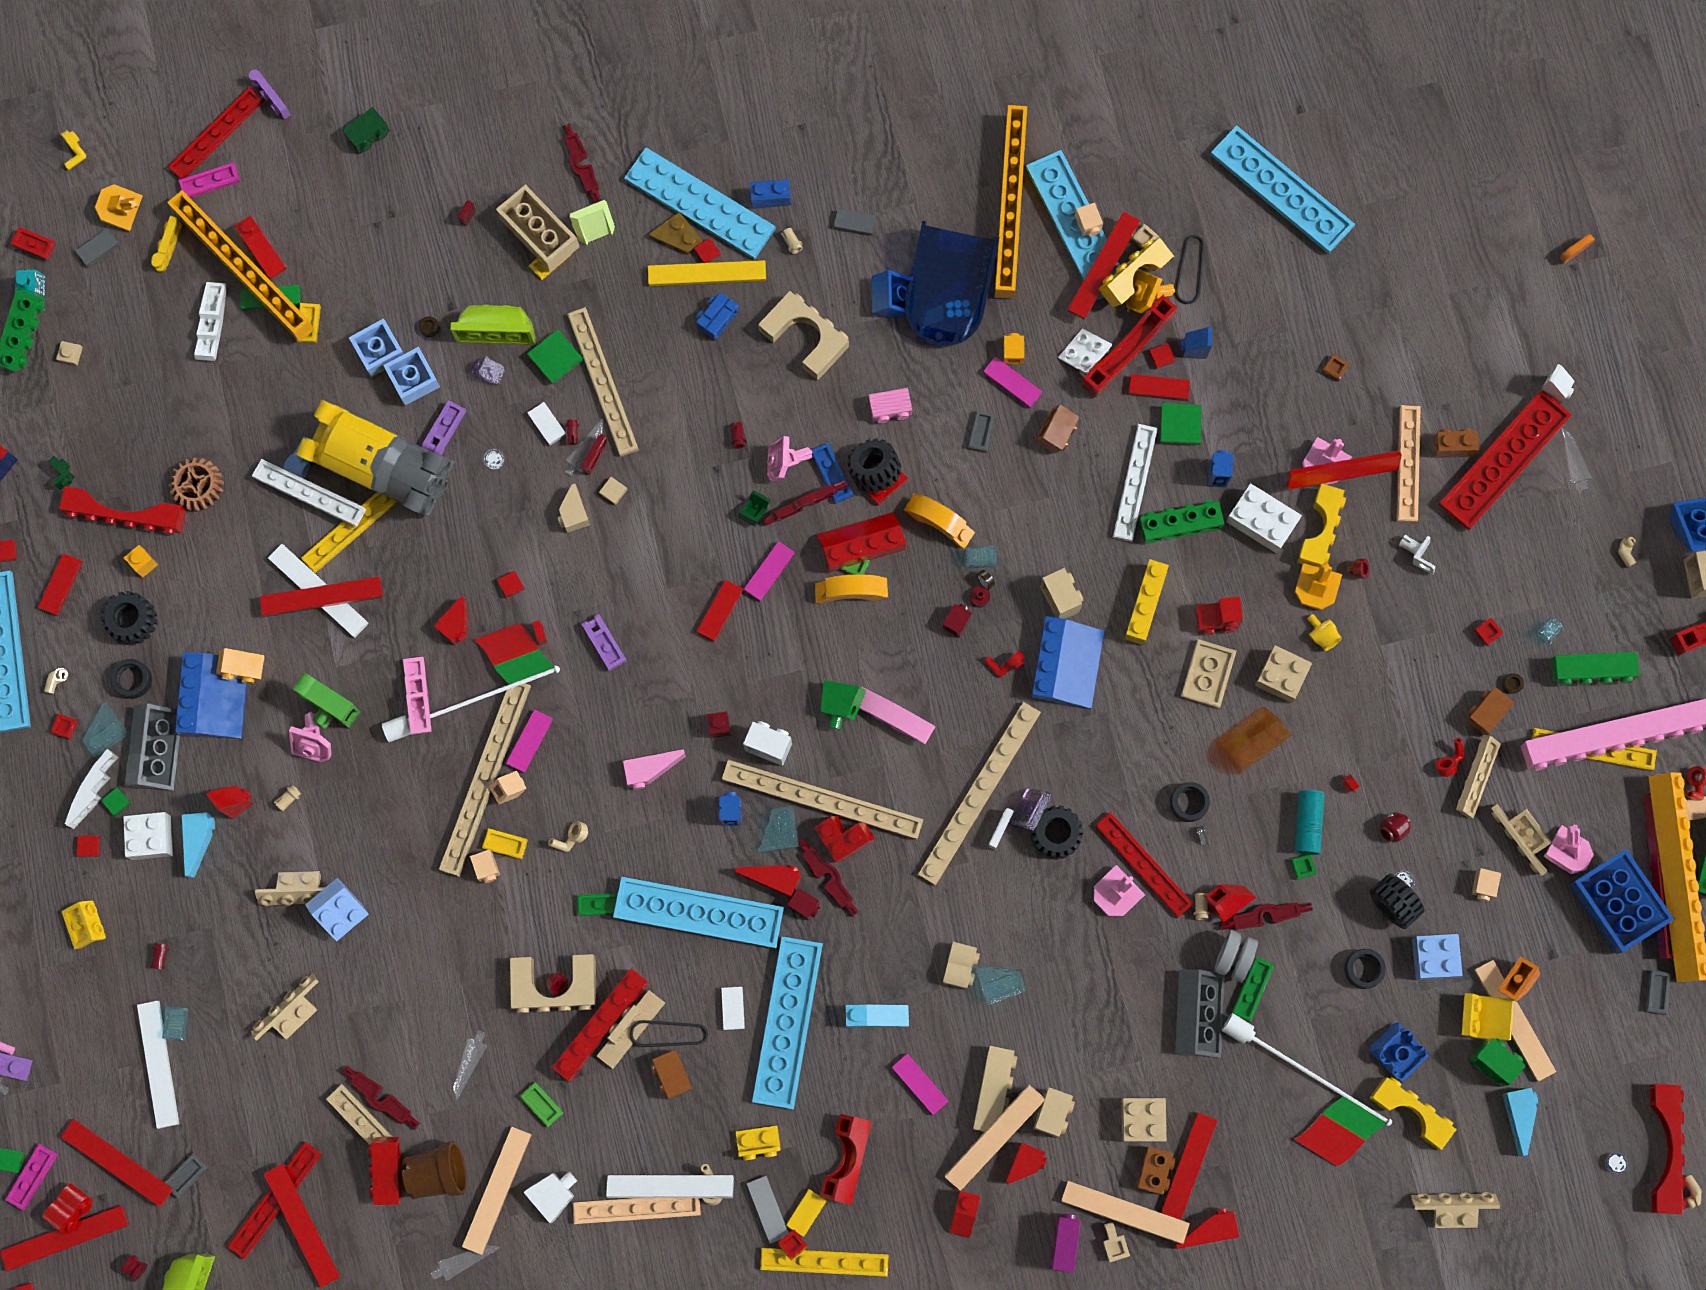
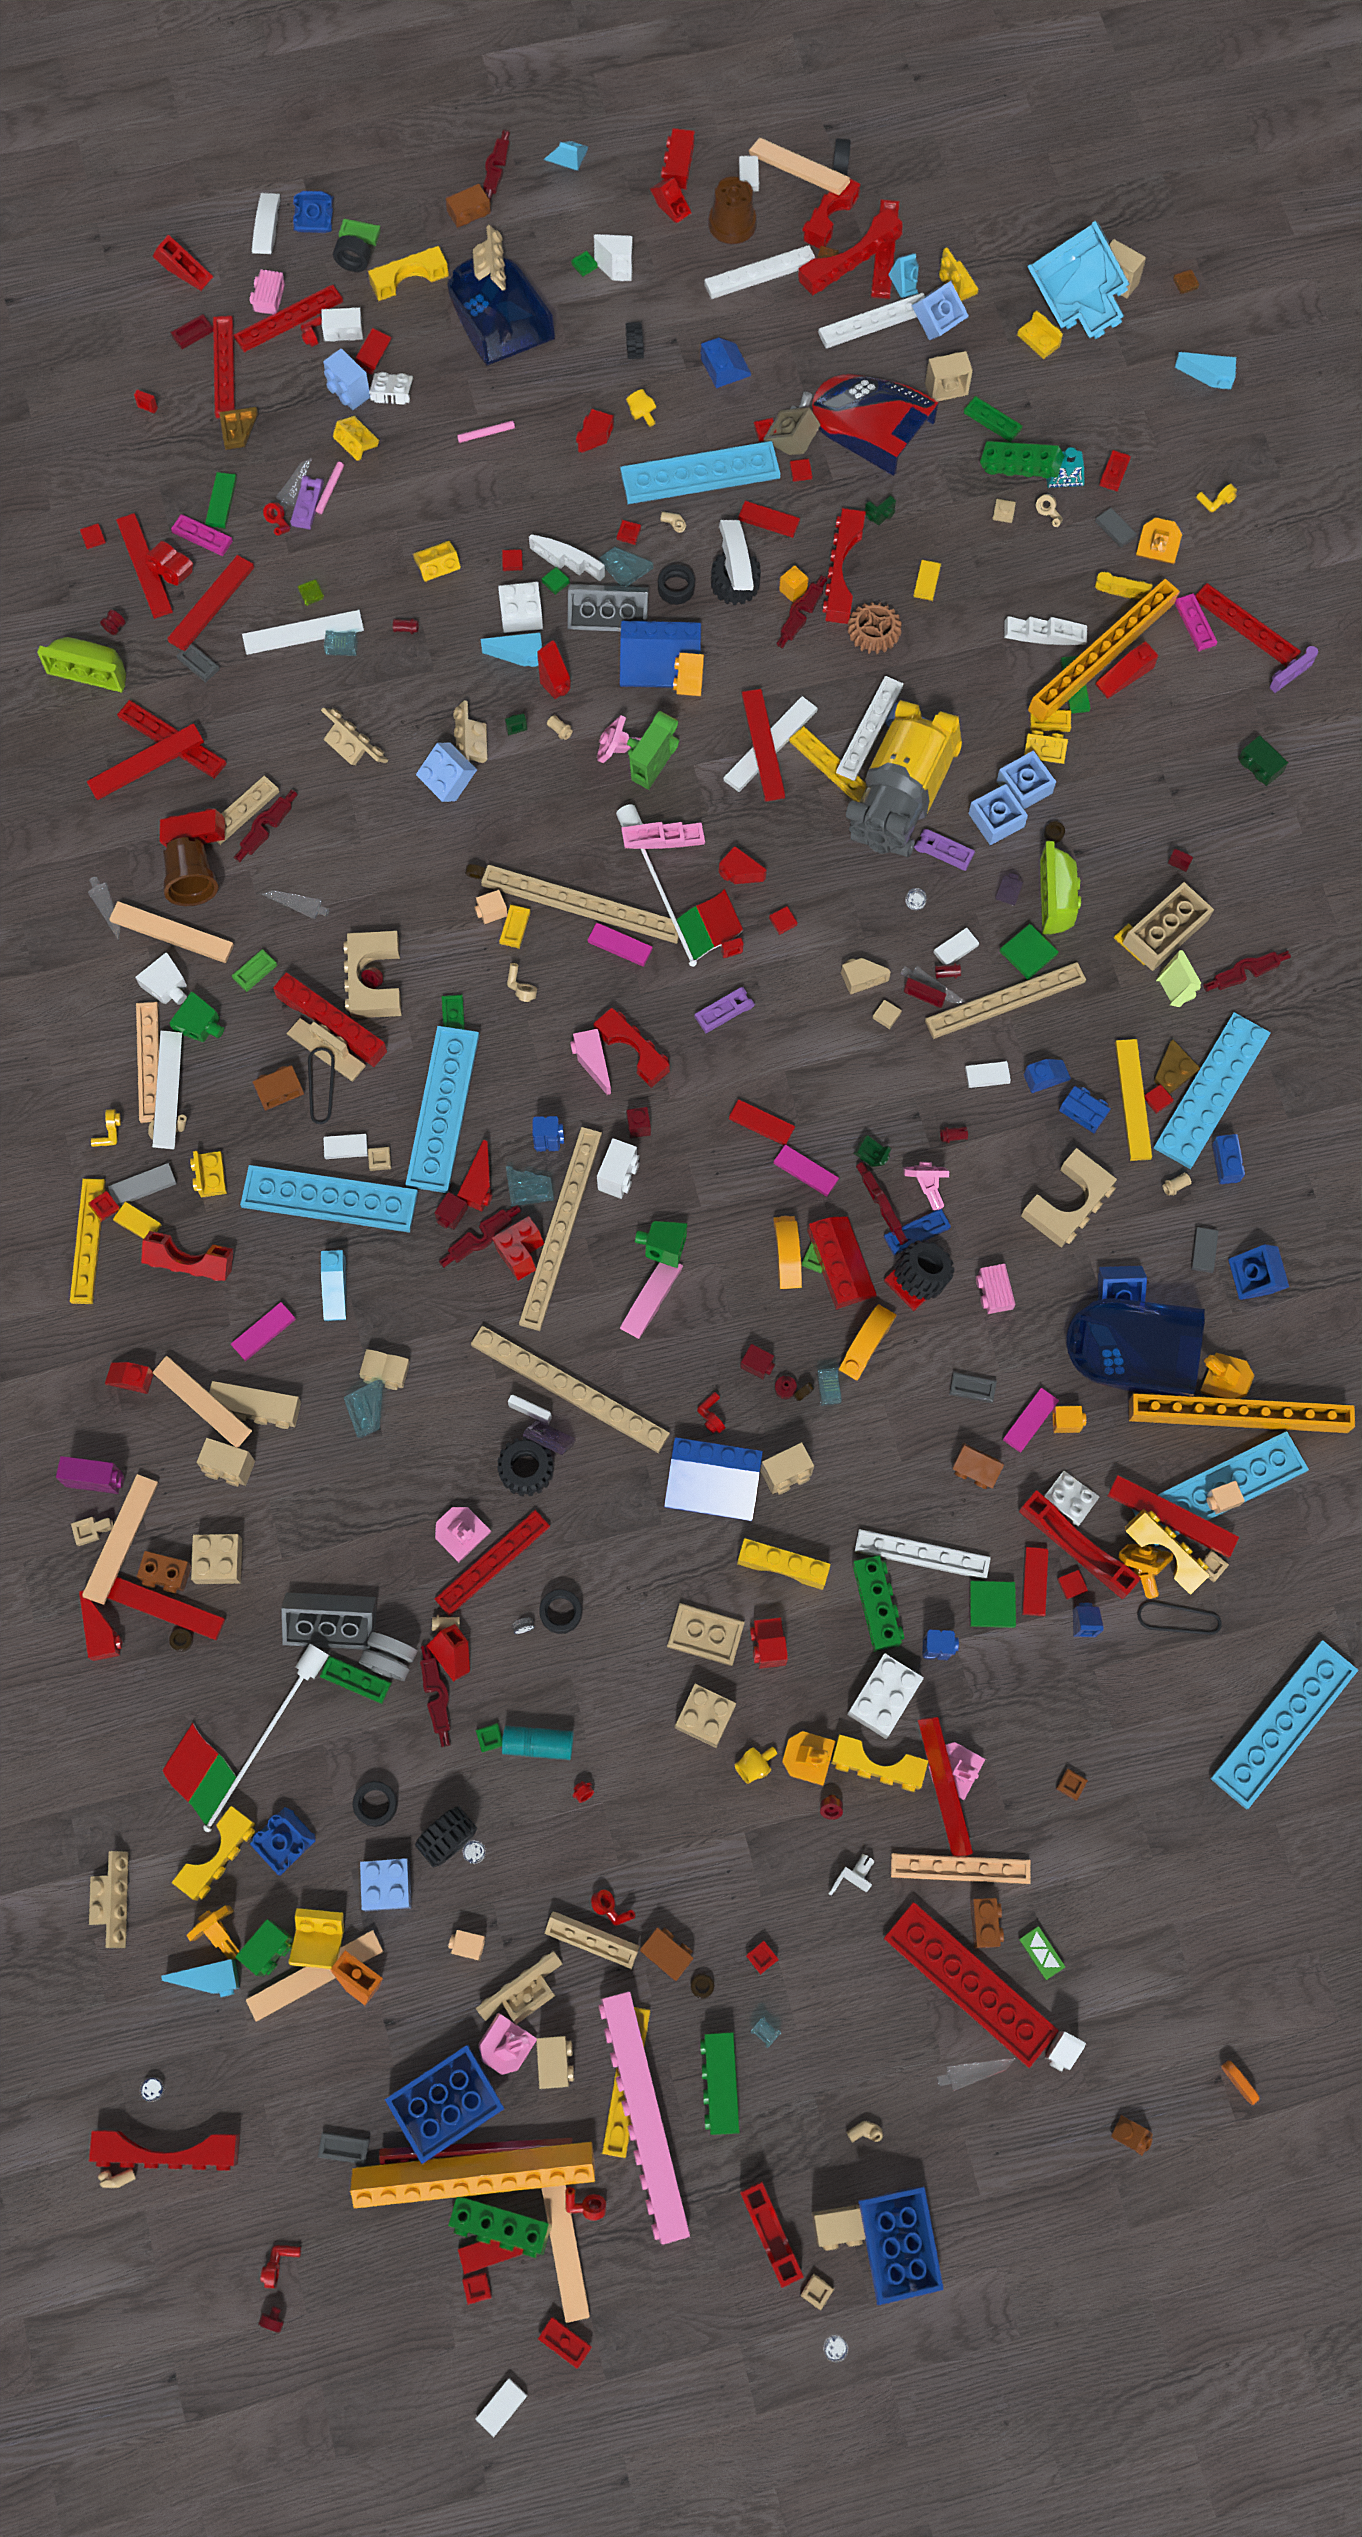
camera: 85 degrees right, 5 degrees down
light nougat brick [489,771,527,804] -> none
red slope [1005,1142,1047,1184] -> none
clear orange slope [1215,707,1292,775] -> none
dark red head [1380,812,1411,843] -> none
none -> yellow plate [91,1109,121,1147]
none -> green torso [169,991,224,1042]
none -> dark brown tile [169,1628,193,1652]
none -> light orange piece [186,1905,240,1960]
none -> red plate [263,502,290,536]
none -> clear neon green tile [297,579,324,606]
none -> tan tile [368,1147,391,1171]
none -> dark brown tile [465,864,486,879]
none -> dark green plate [505,713,527,736]
none -> tan brick [537,2036,574,2089]
none -> red arch [593,1008,670,1088]
none -> white slope [719,520,753,590]
none -> dark red piece [776,575,827,648]
none -> yellow tile [914,560,941,601]
none -> white tile [965,1061,1011,1088]
none -> bright green tile [1018,1926,1065,1980]
none -> yellow bracket [1024,730,1068,764]
none -> blue slope [1024,1059,1071,1093]
none -> tan plate [1036,494,1063,527]
none -> dark orange bracket [1111,2115,1153,2156]
none -> light orange piece [1201,1353,1254,1399]
none -> blue slope [1228,1244,1289,1300]

